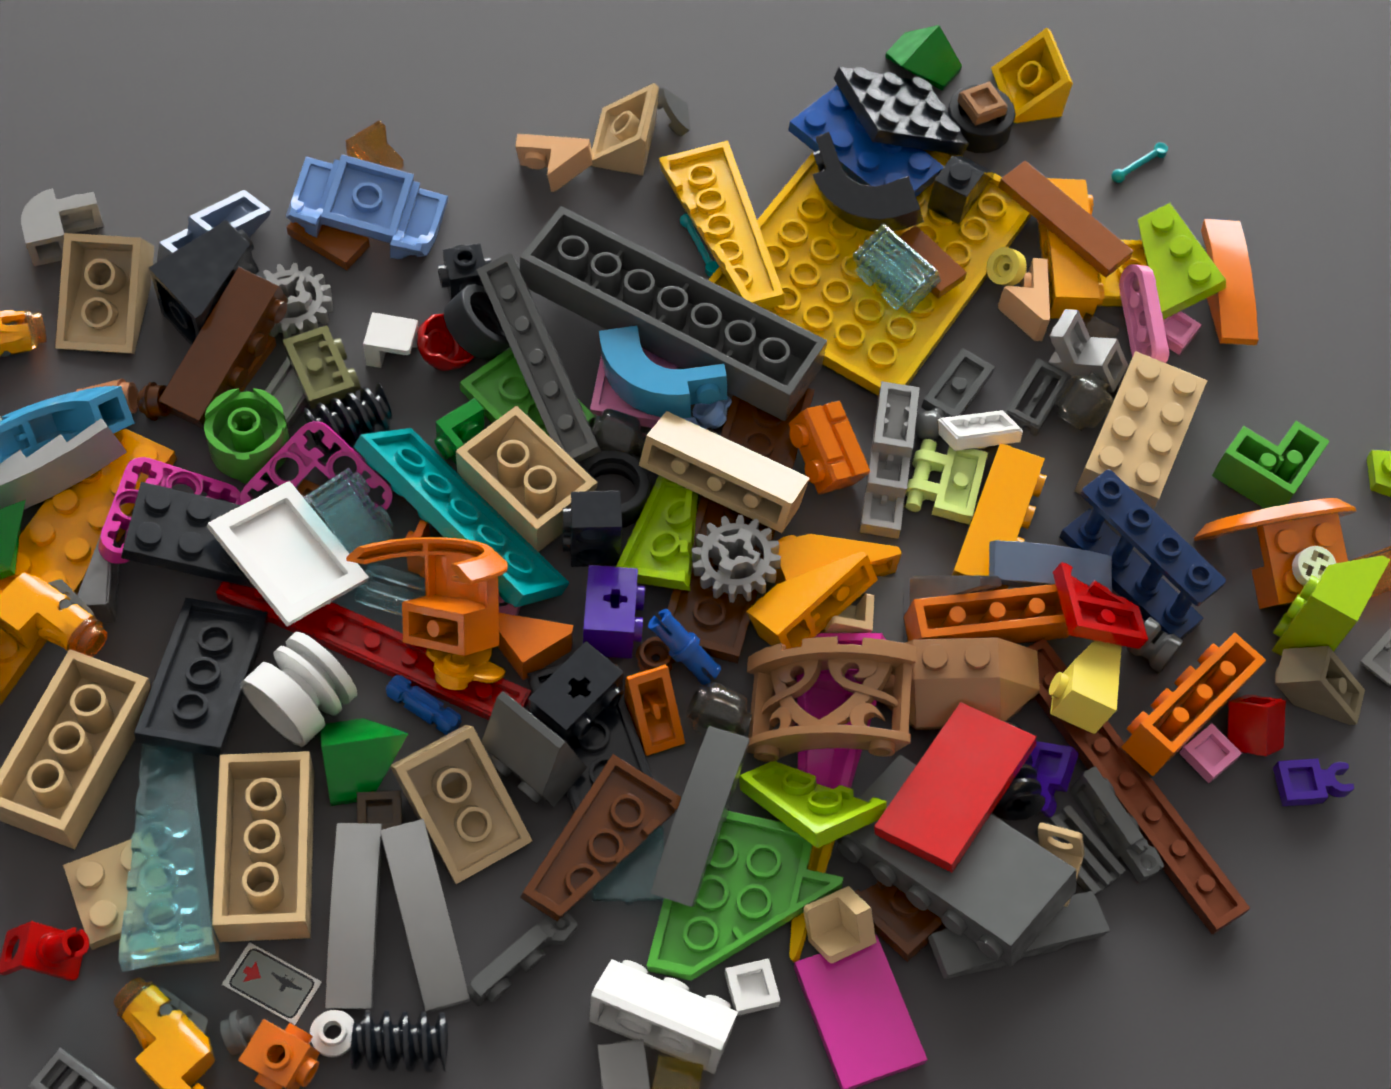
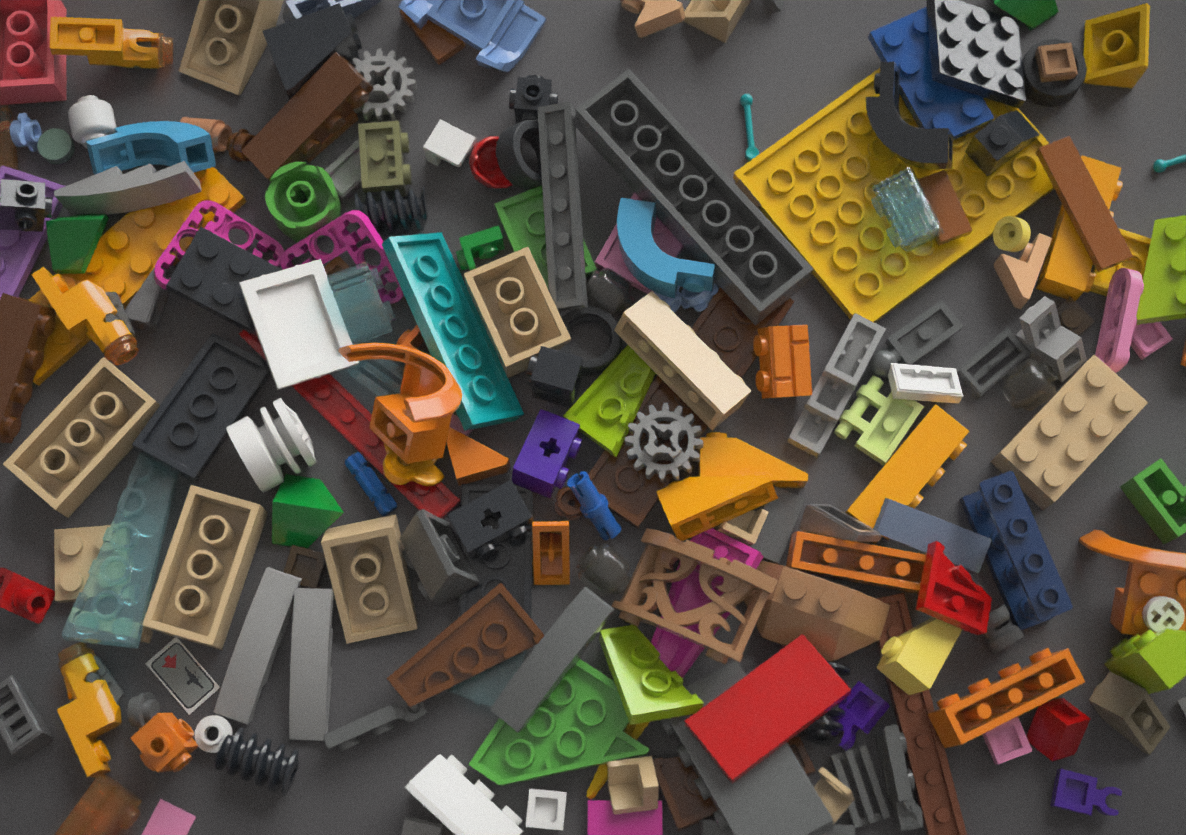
camera: 25 degrees right, 15 degrees up
yellow wing [659,141,785,309] -> none

